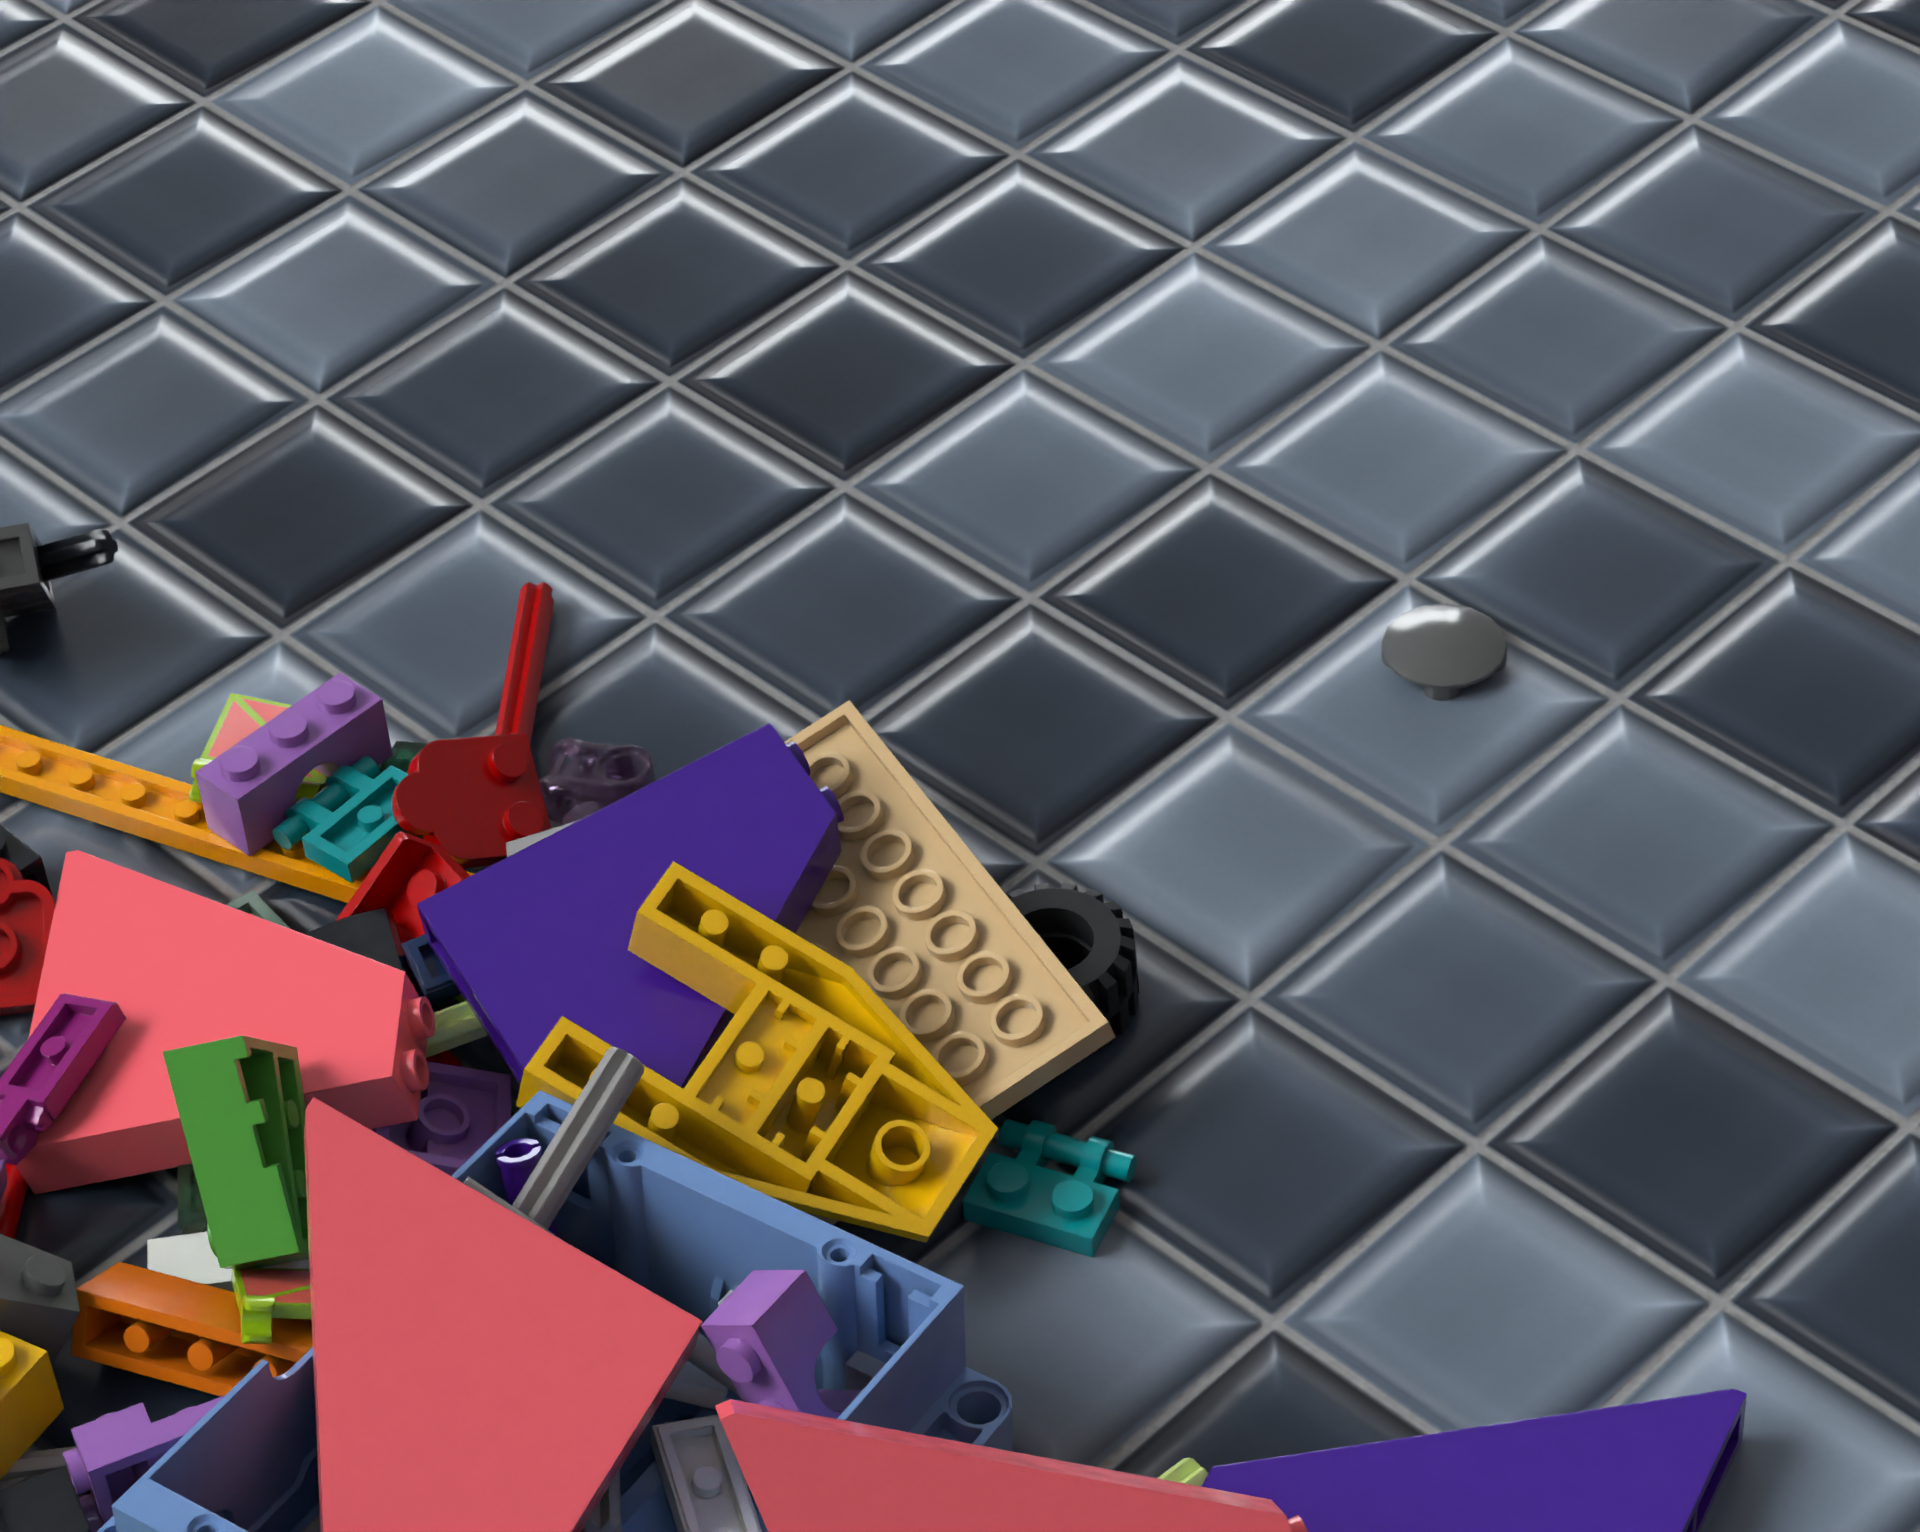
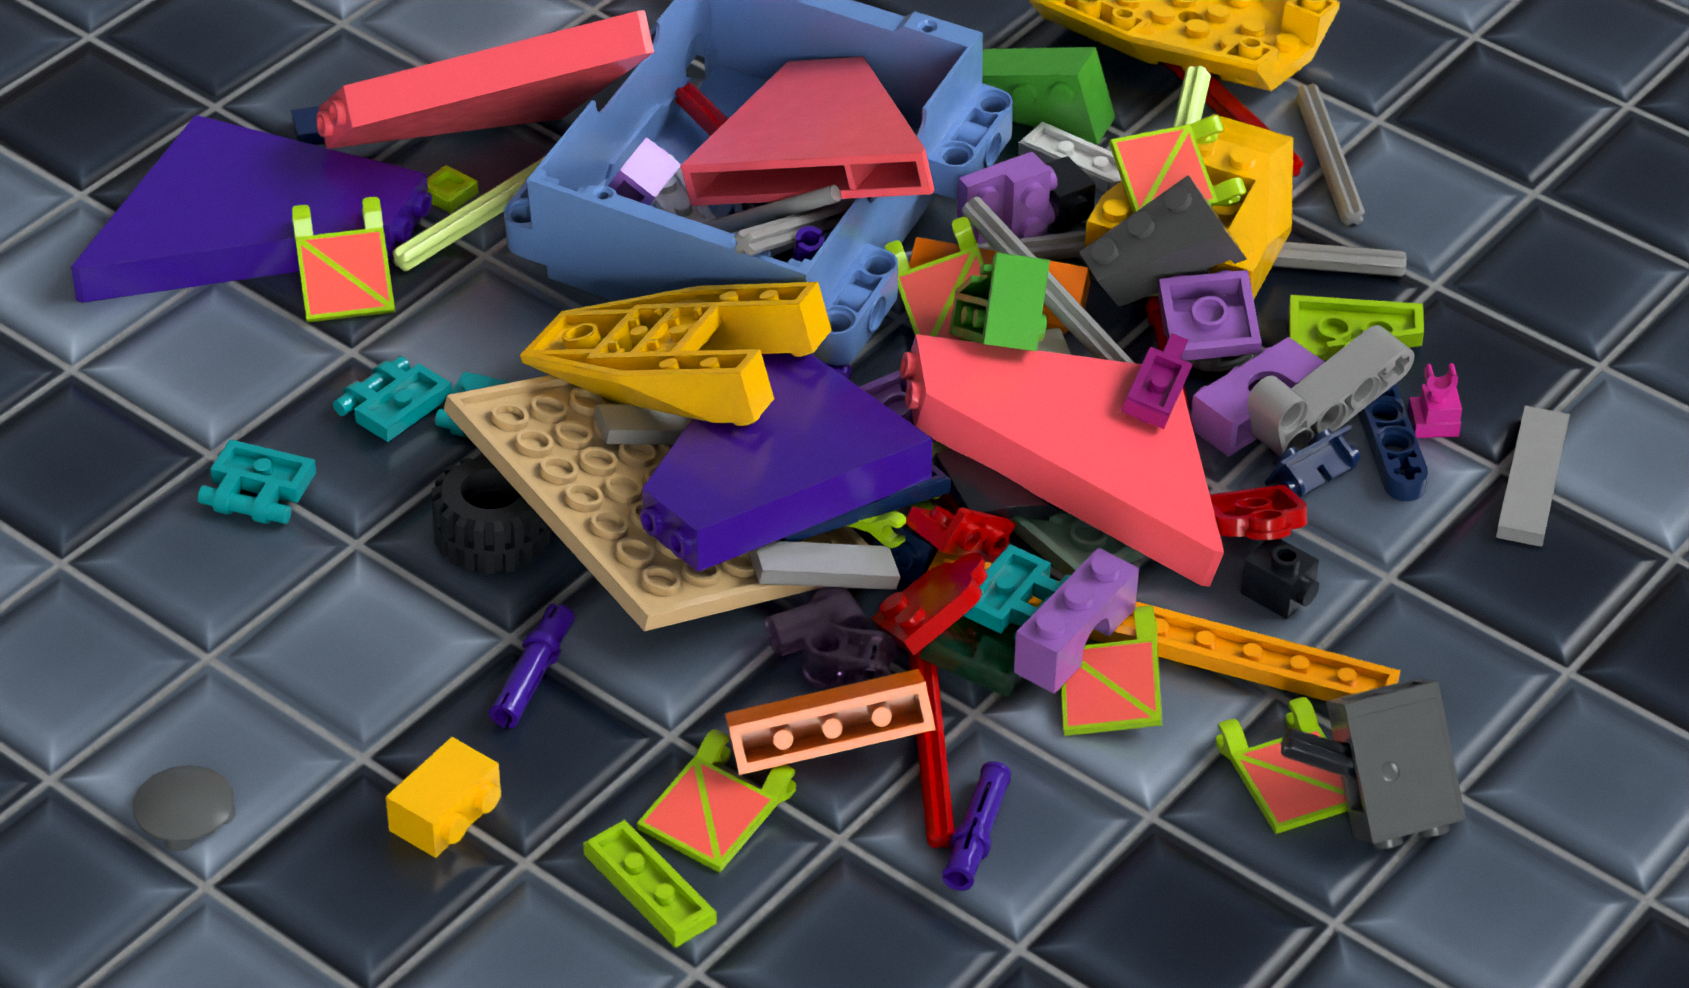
camera: 170 degrees right, 0 degrees up
none -> teal plate [198,439,316,524]
none -> coral flag [292,197,395,322]
none -> teal plate [333,356,452,442]
none -> yellow brick [386,737,501,858]
none -> dark purple pin [489,603,575,728]
none -> lime tile [583,820,717,948]
none -> flag [637,729,796,873]
none -> orange brick [725,669,936,775]
none -> dark purple pin [942,761,1012,891]
none -> light grey axle [961,196,1134,363]
none -> flag [1215,697,1348,834]

